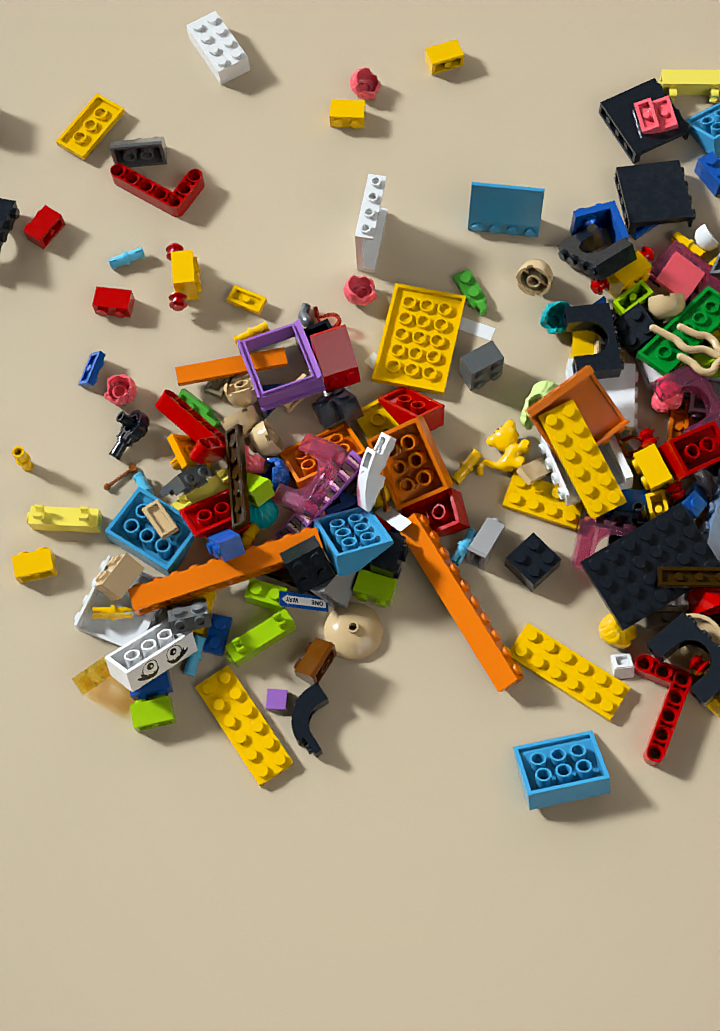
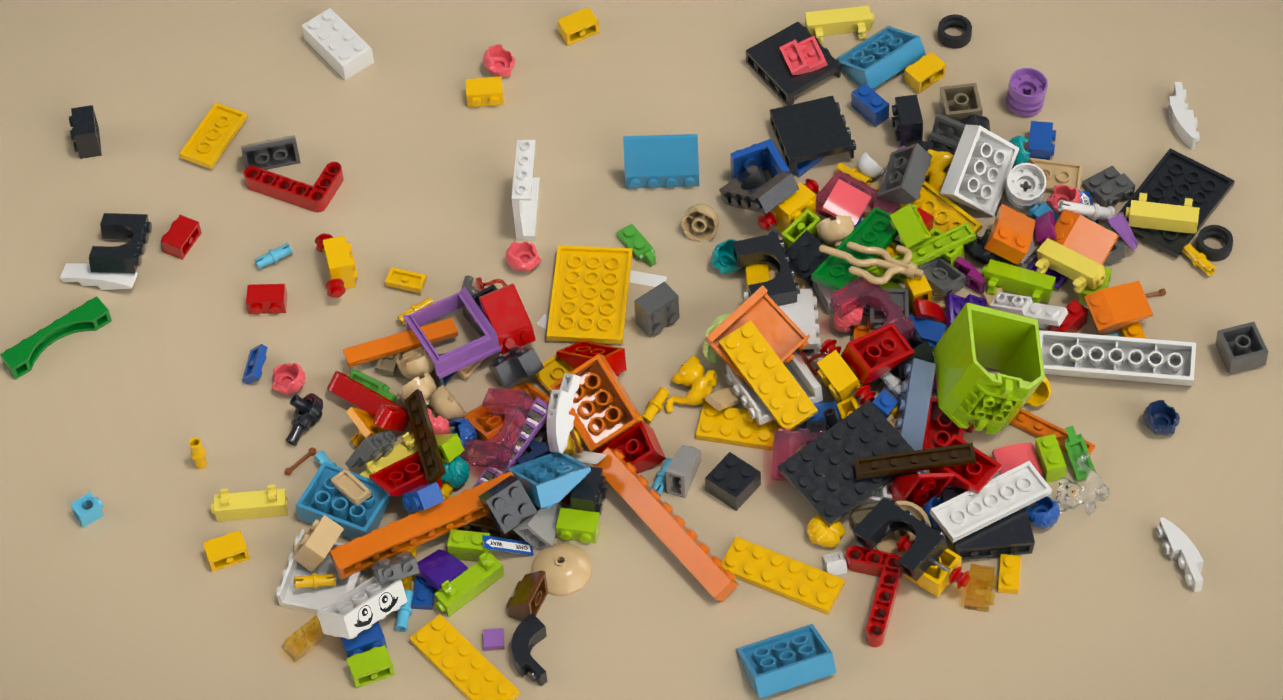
camera: 10 degrees left, 15 degrees down
none -> dark purple slope [415,549,468,589]

